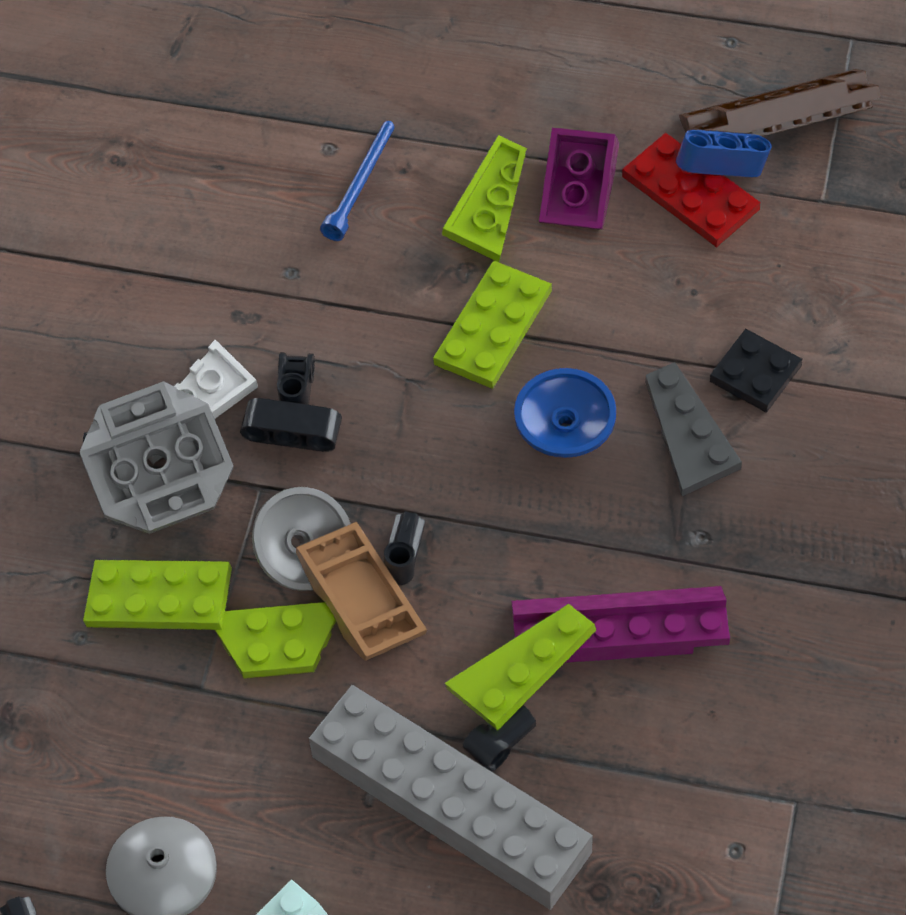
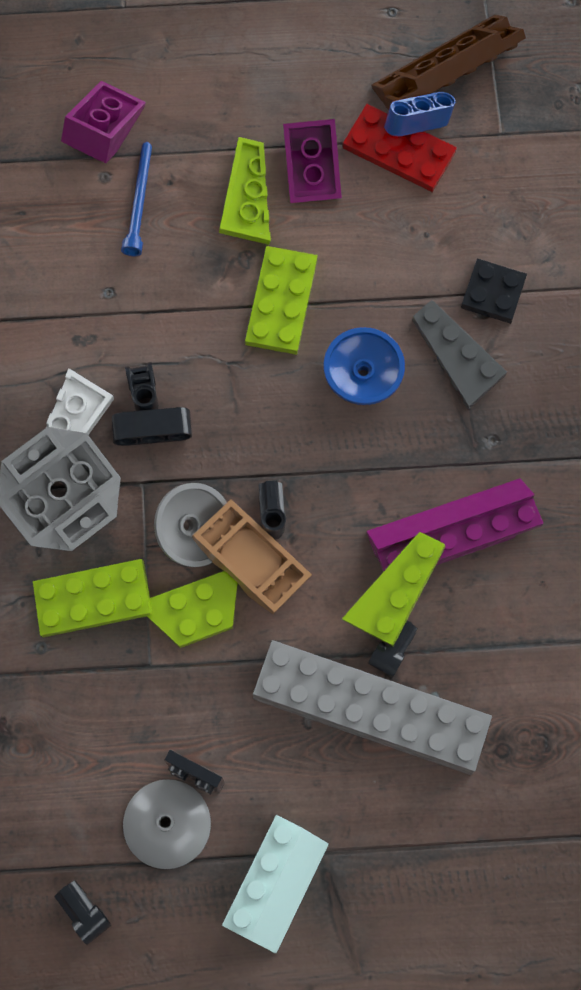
camera: 20 degrees left, 15 degrees up
none -> magenta slope [61,81,146,163]
none -> black plate [164,750,225,795]

